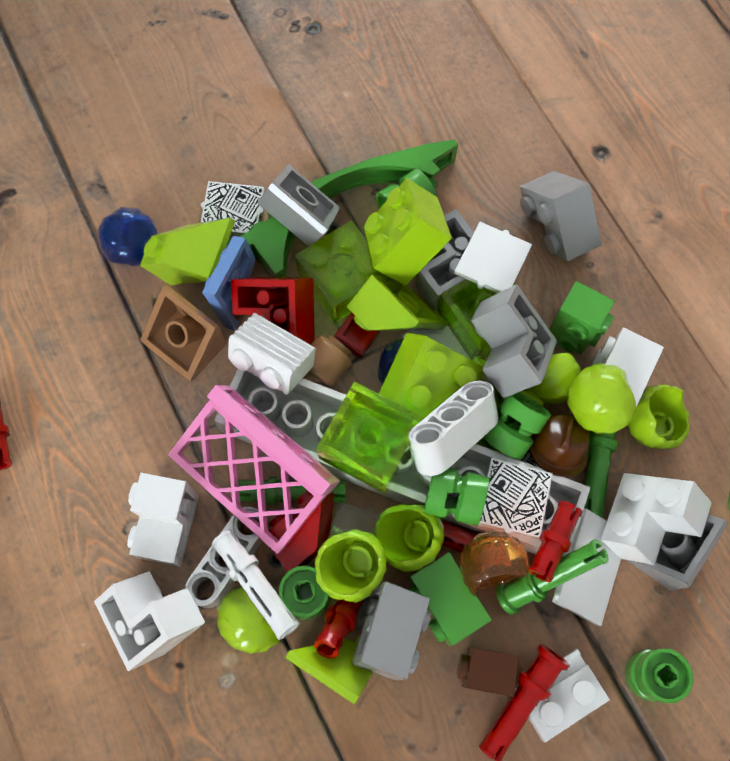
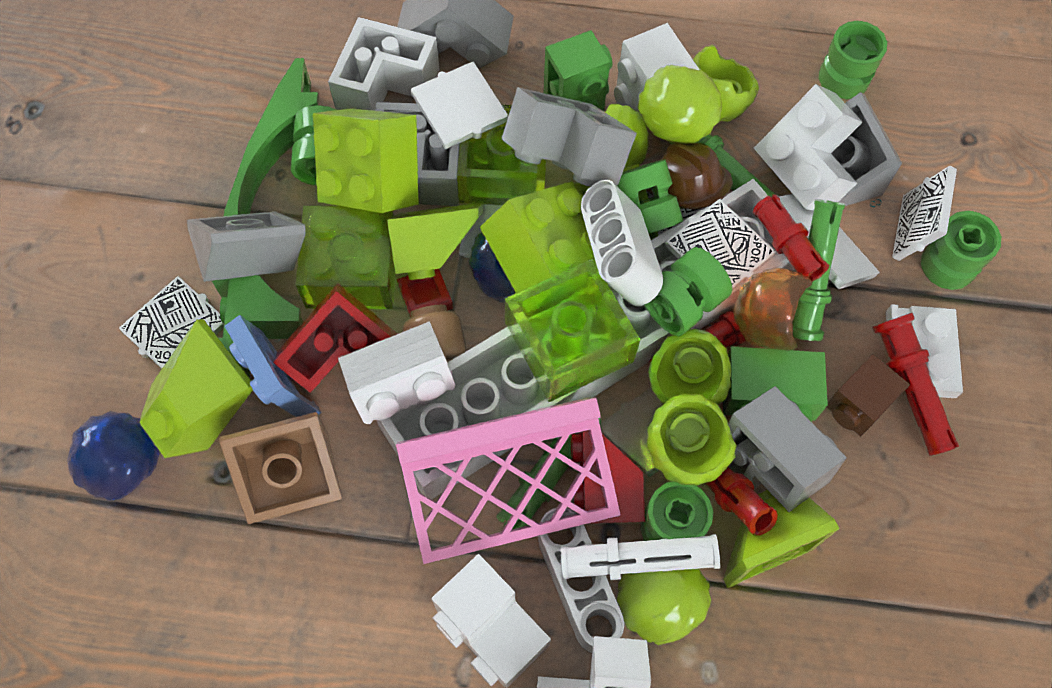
camera: 55 degrees left, 5 degrees down
none -> white brick [328,17,439,111]
none -> white piece [892,166,957,261]

